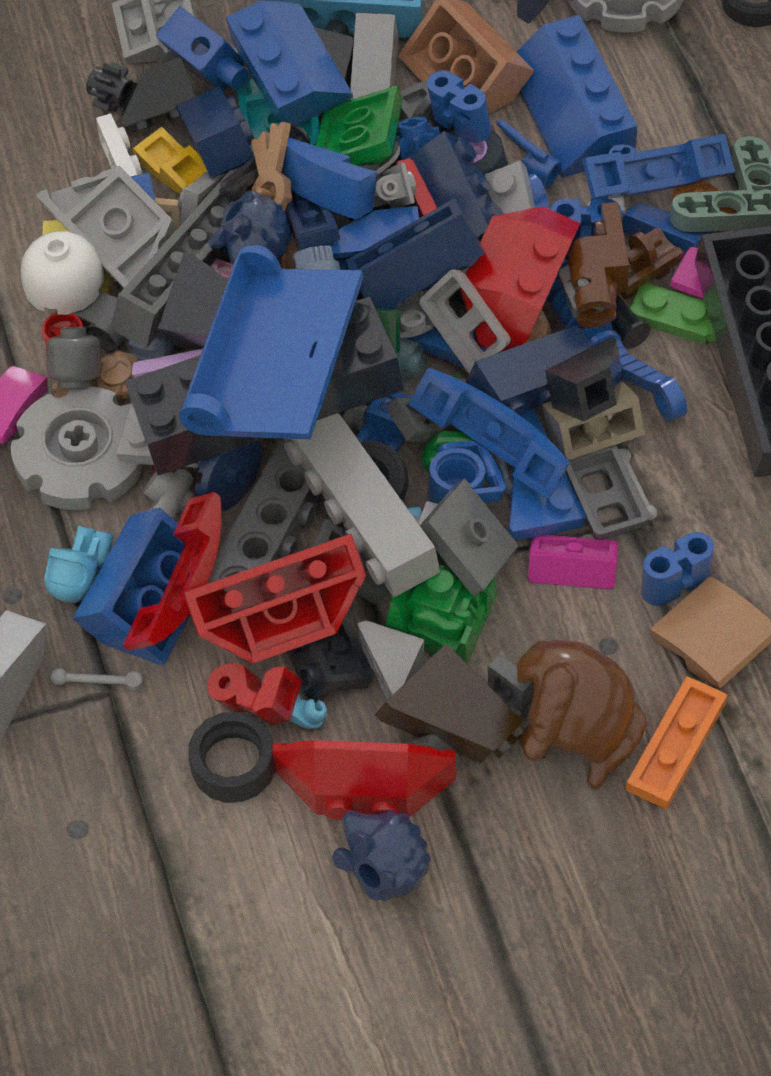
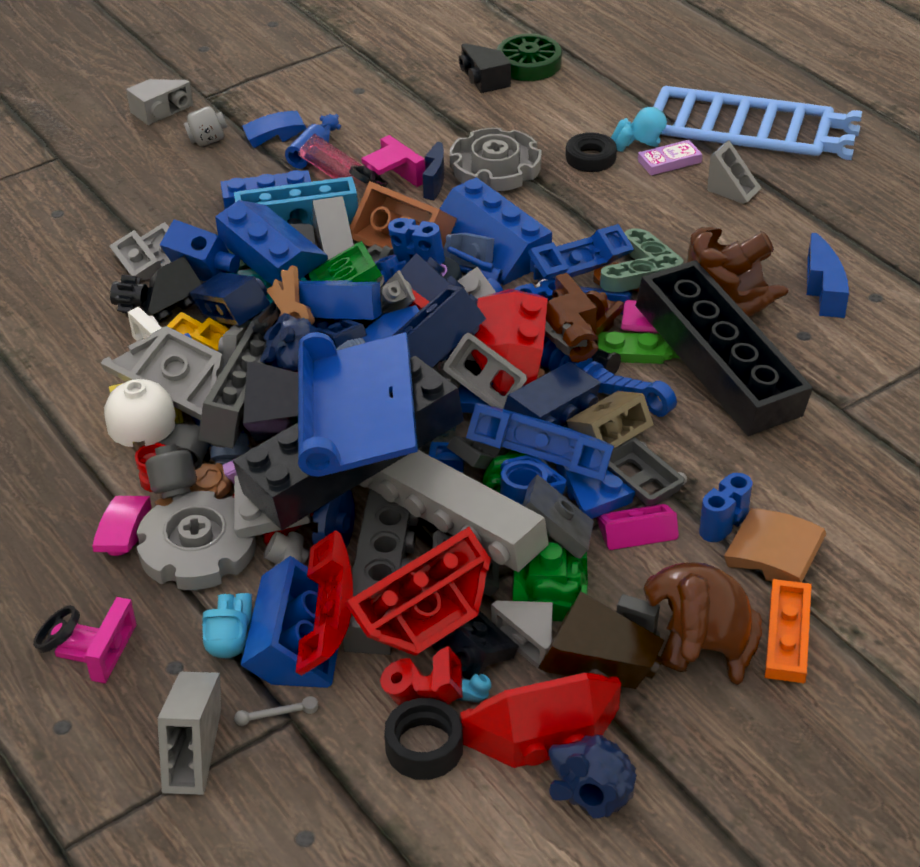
camera: 20 degrees left, 15 degrees down
black slope [545,337,623,422] -> none
none -> sand blue bracket [444,232,495,268]

